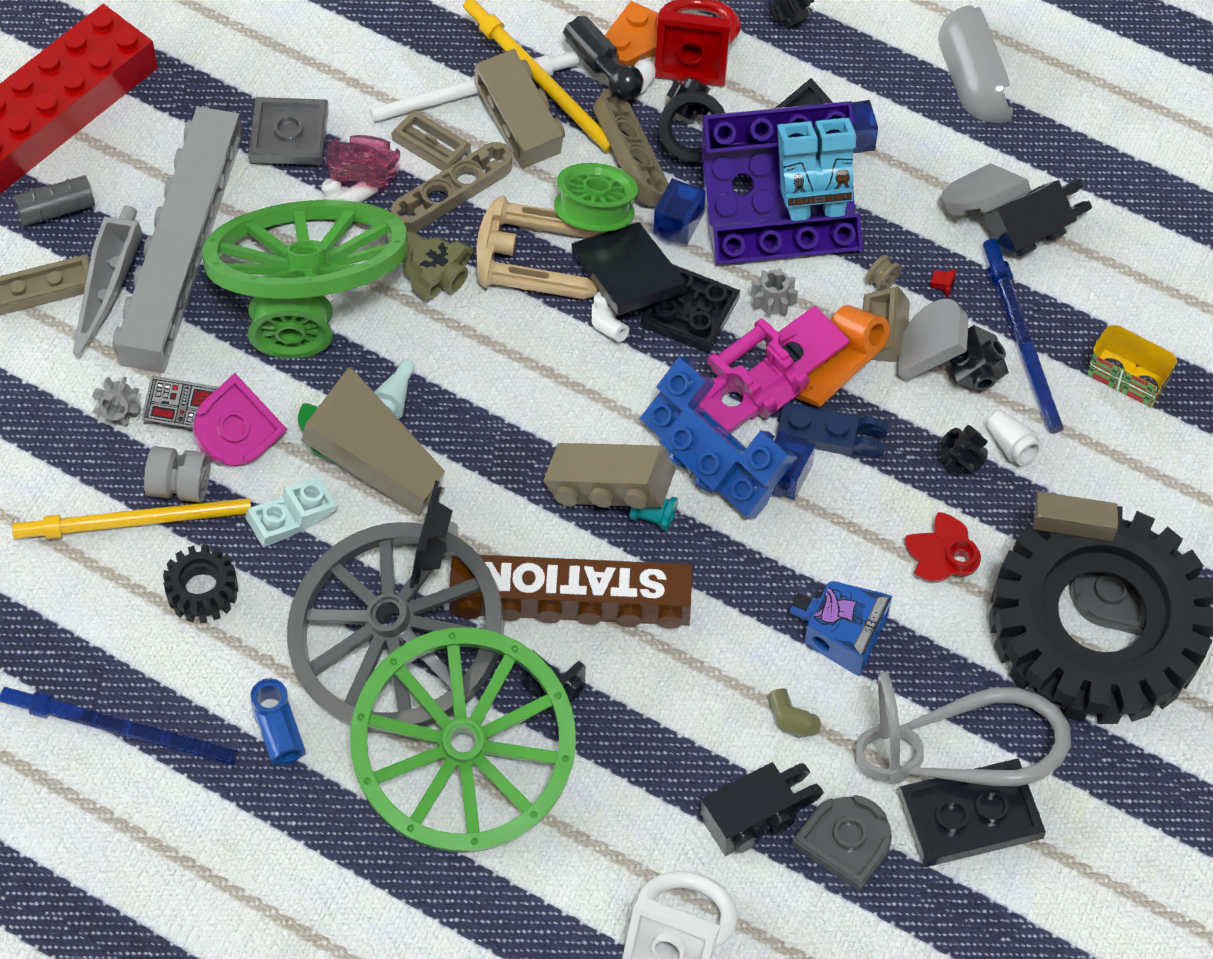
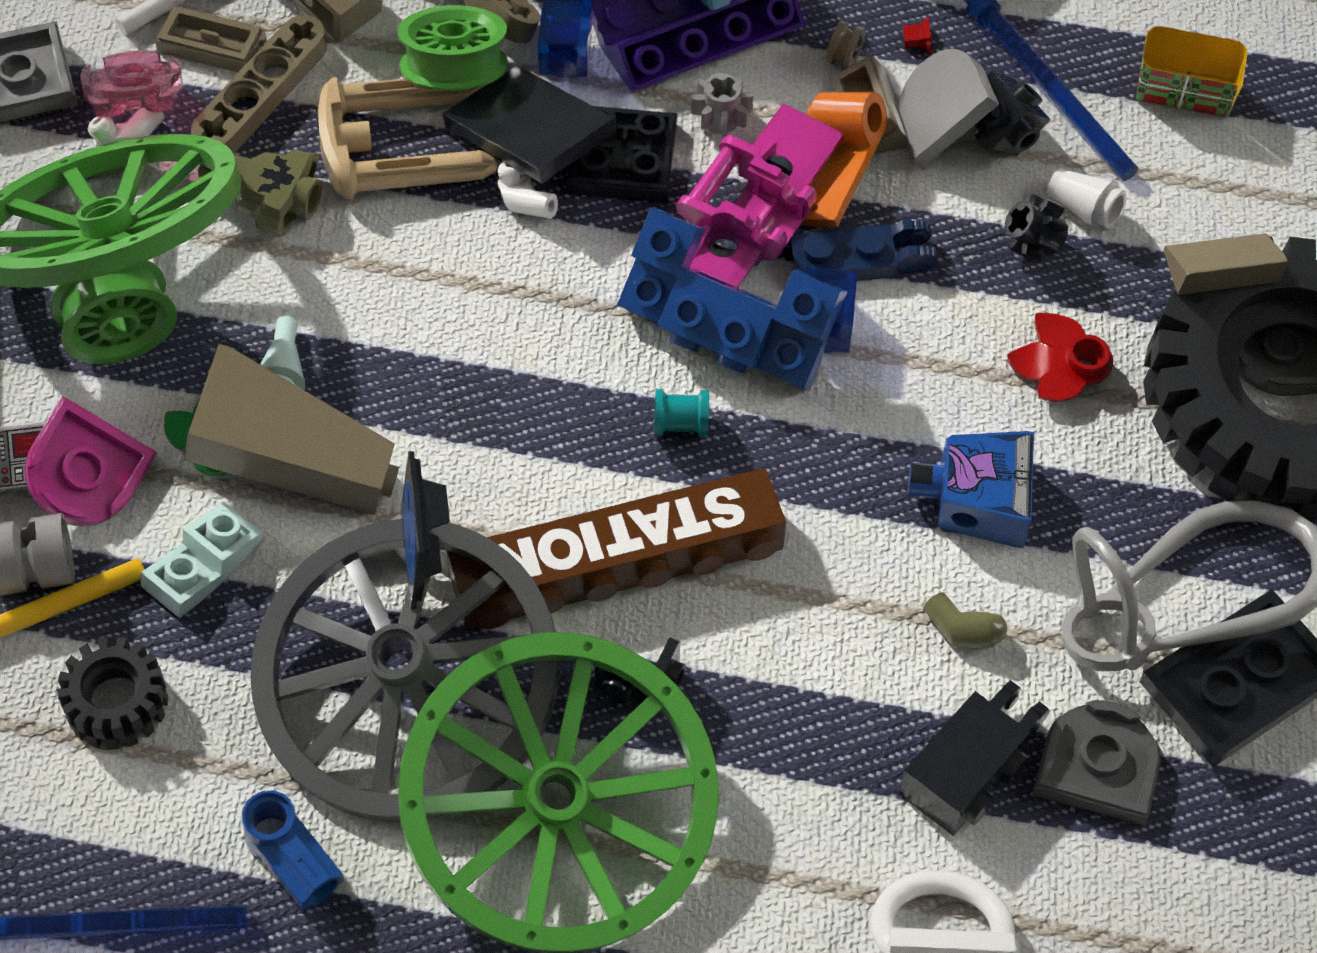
camera: 20 degrees left, 0 degrees up
dark tan brick [543,443,676,509] -> none

